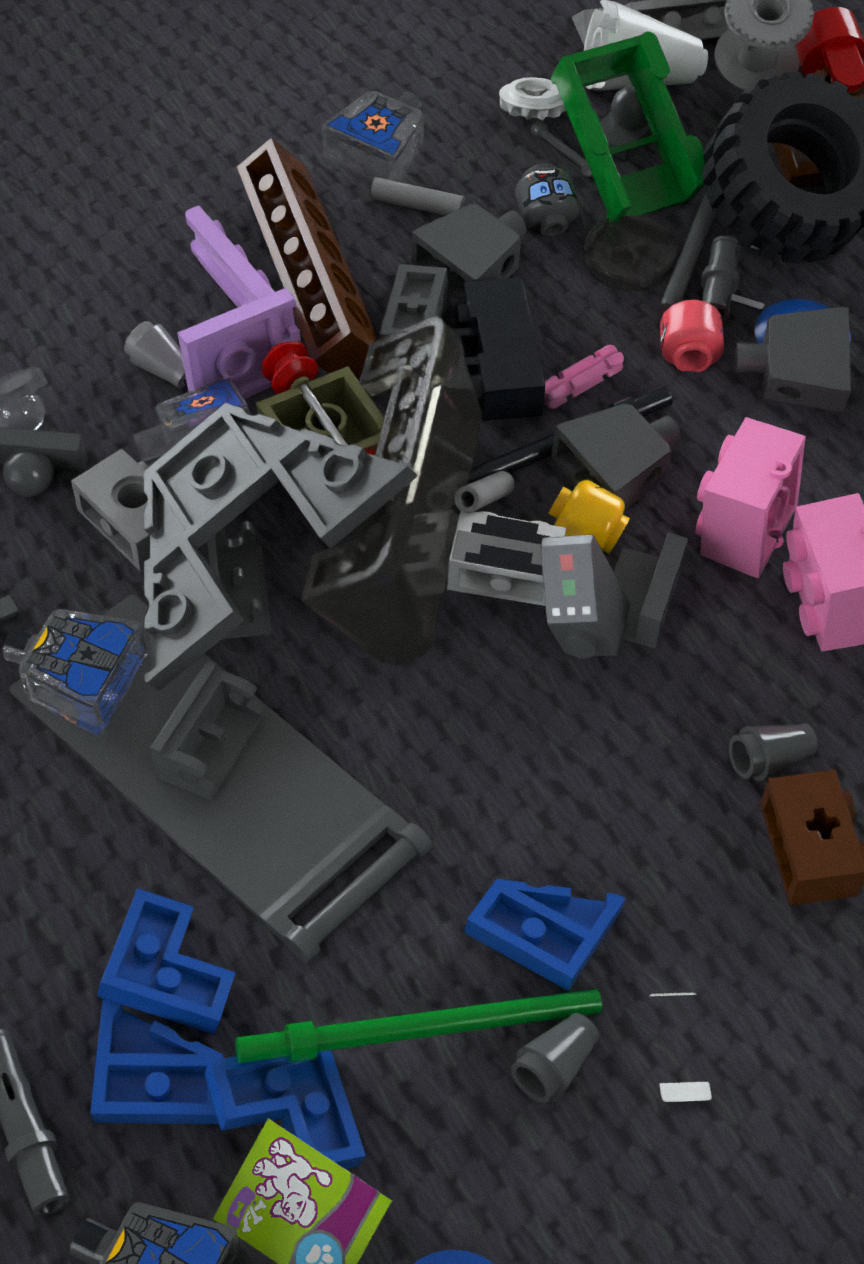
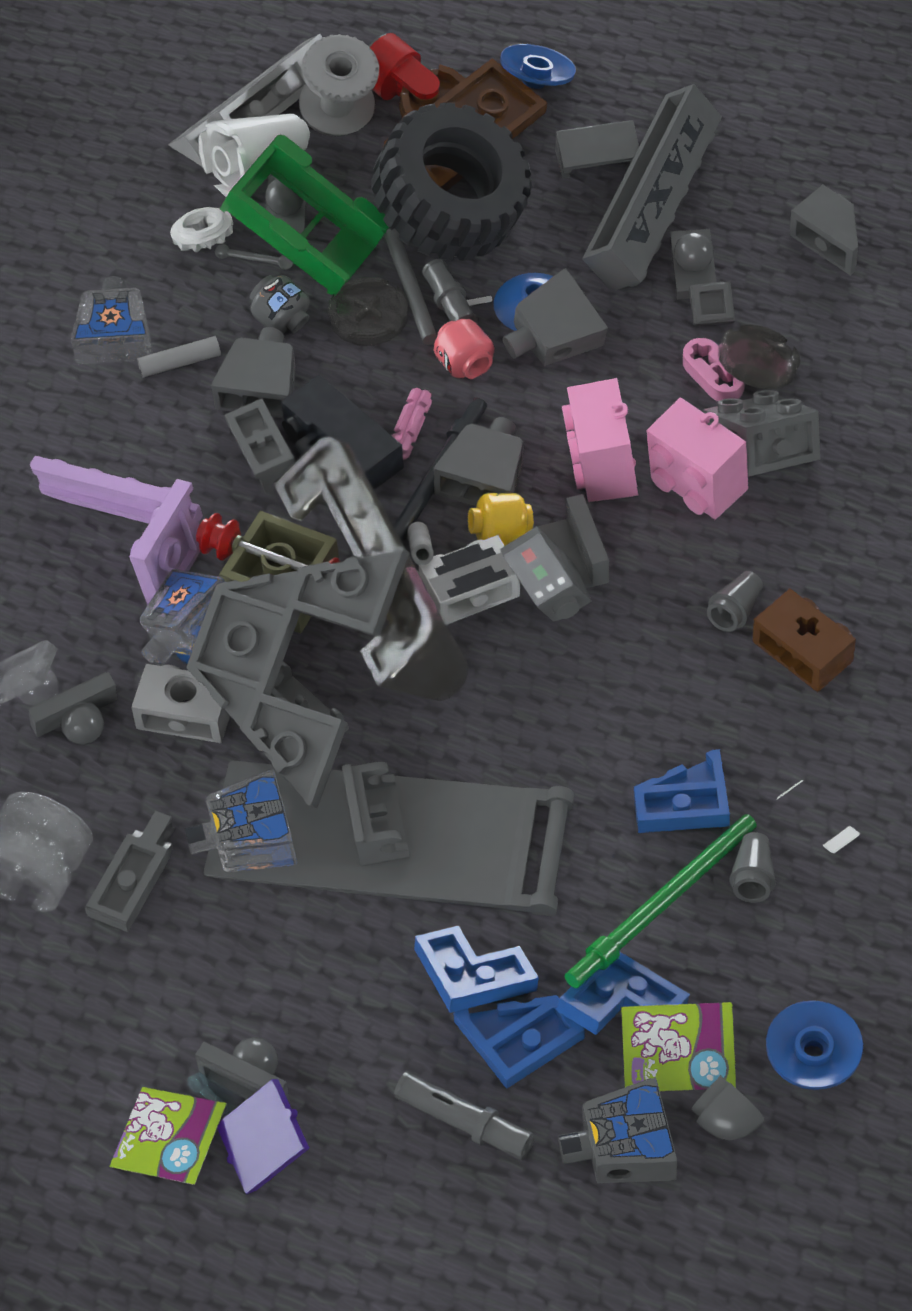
camera: 30 degrees left, 0 degrees up
light grey cone [124,321,186,390] -> none
reddish brown brick [237,138,386,380] -> none

